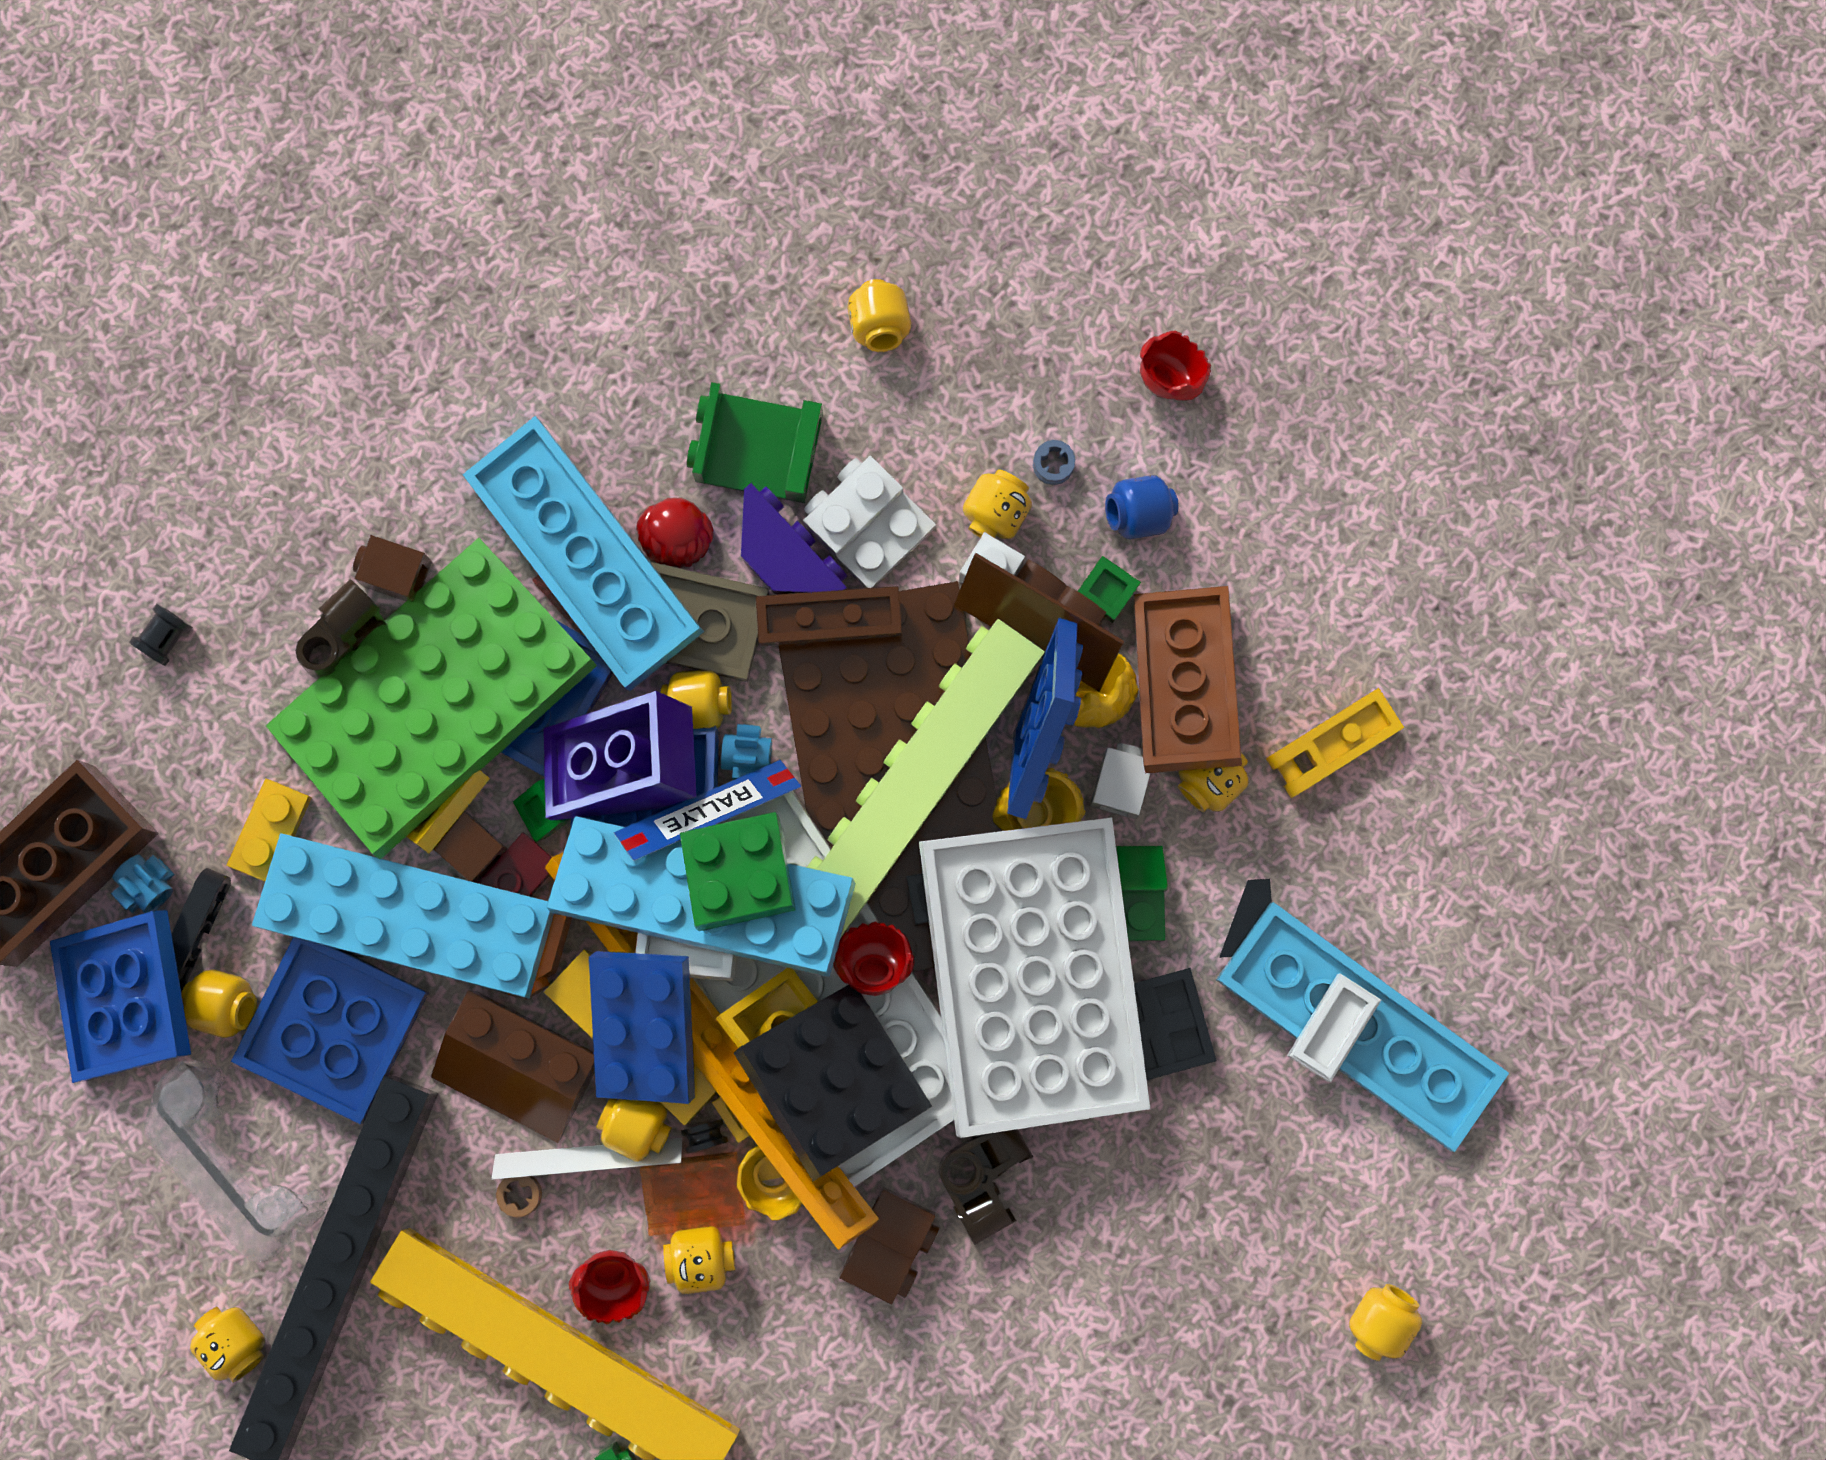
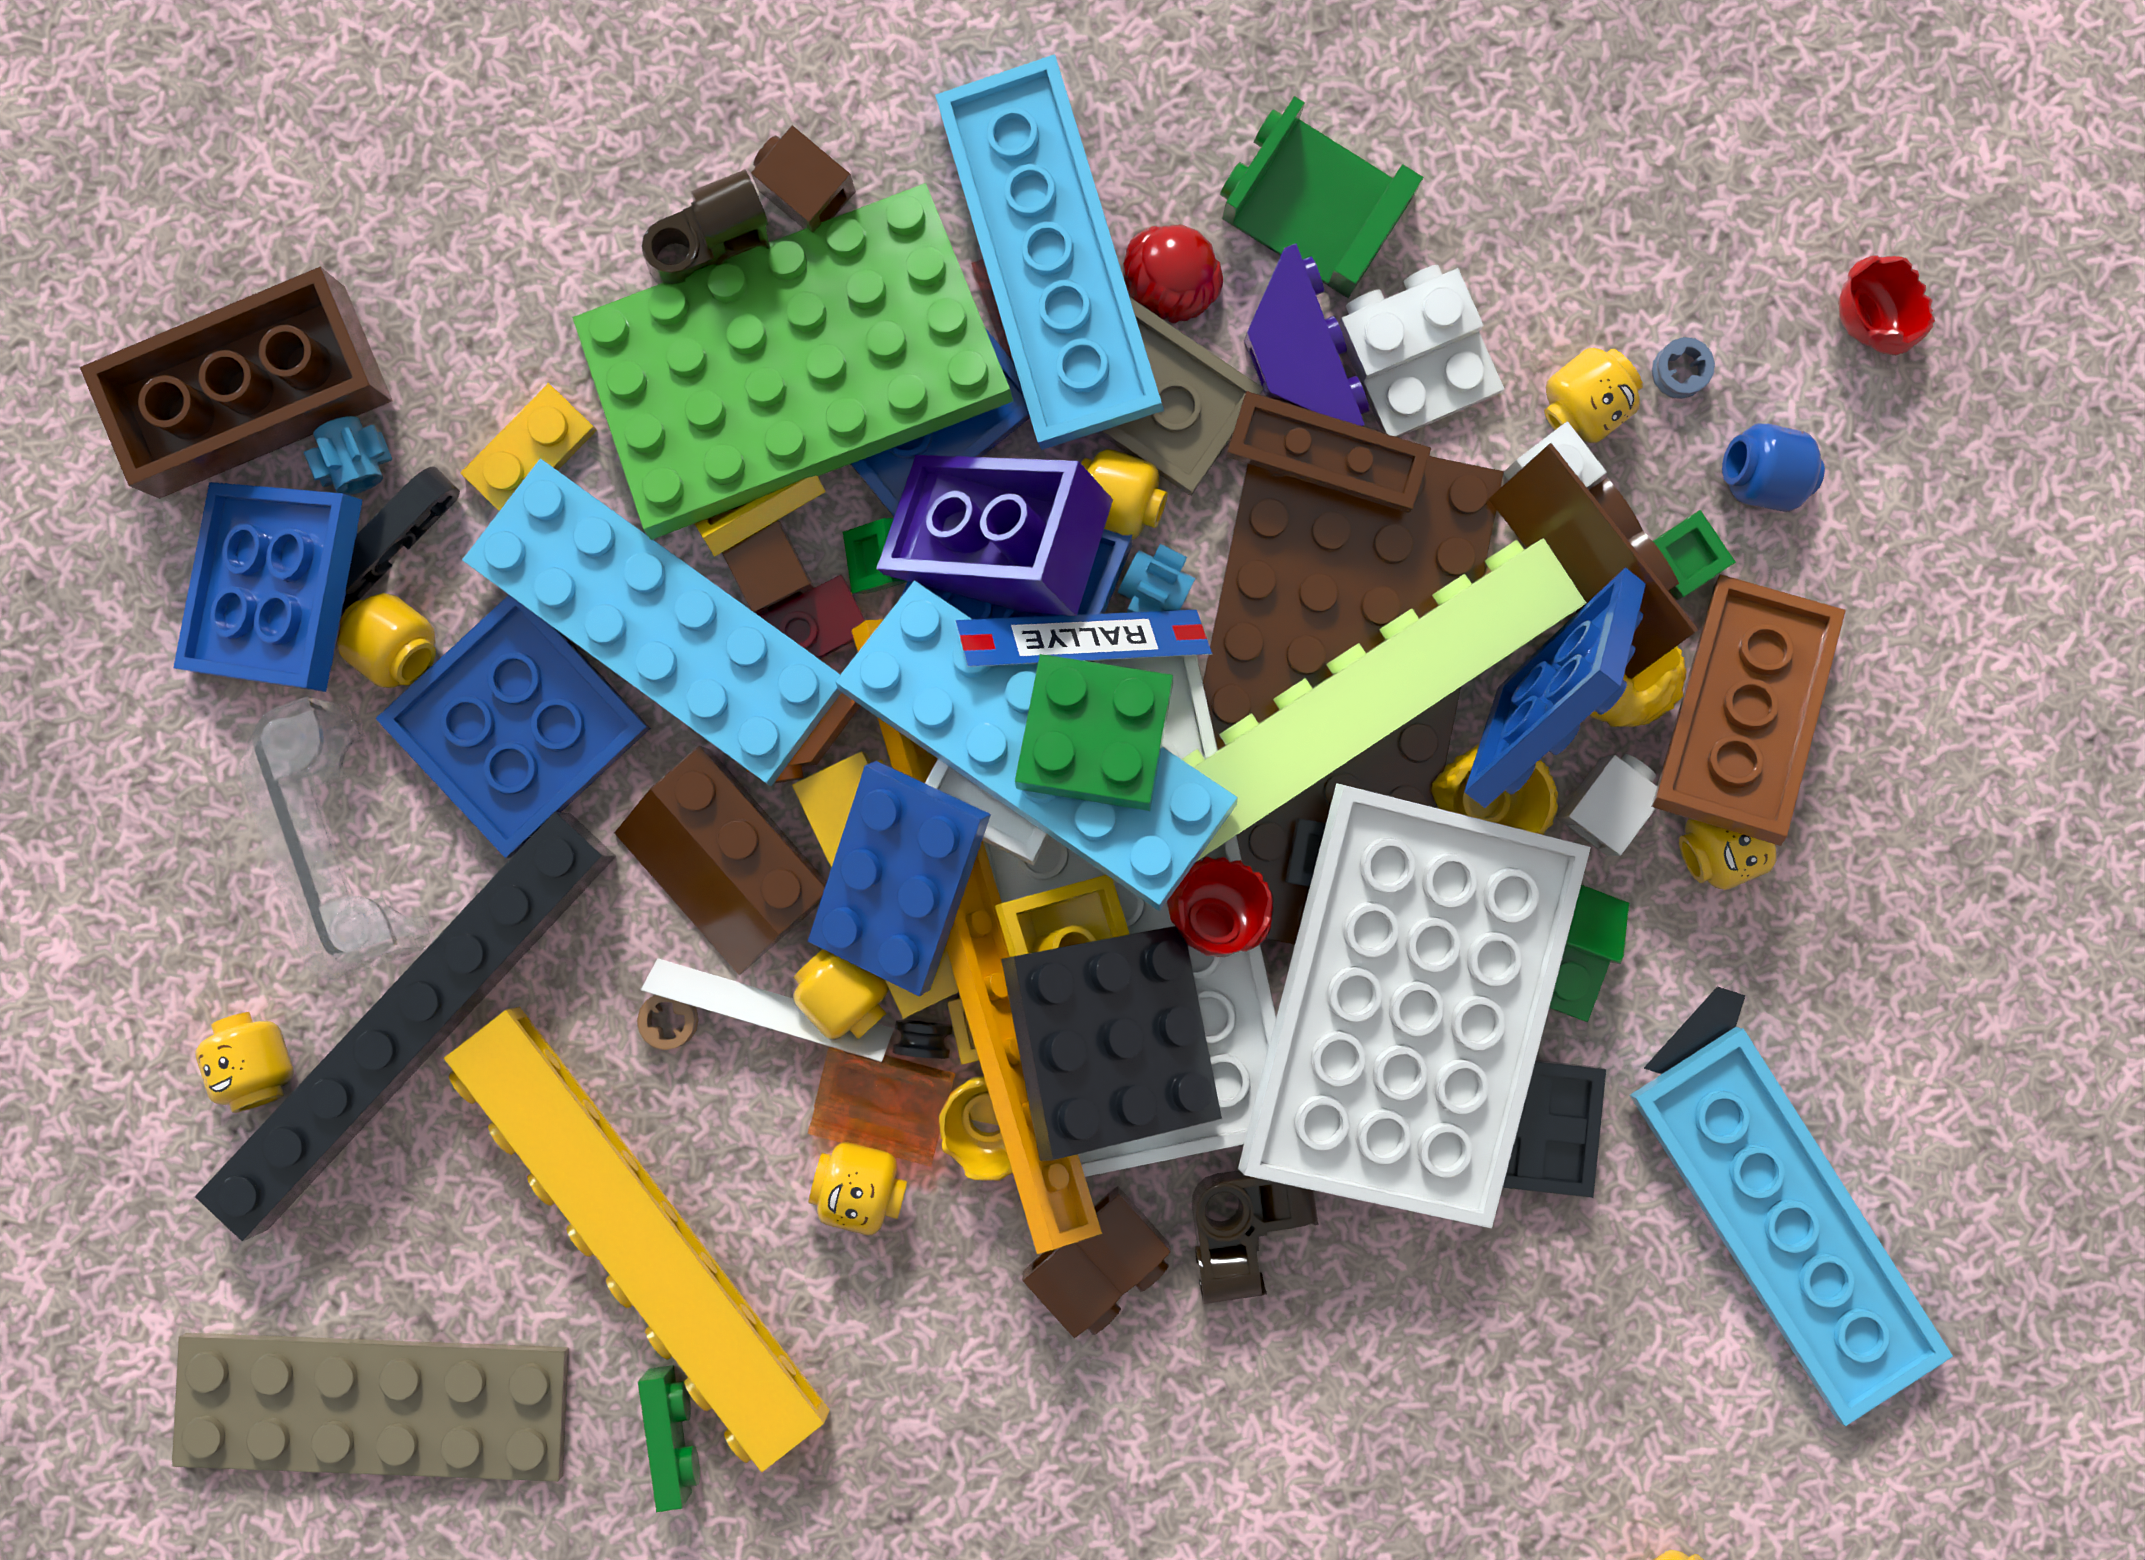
camera: 20 degrees right, 5 degrees up
black bush [129,603,193,666] -> none
red hair [569,1250,651,1325] -> none
yellow head [847,279,912,352] -> none
yellow plate [1266,688,1404,798] -> none
white tile [1287,974,1381,1082] -> none

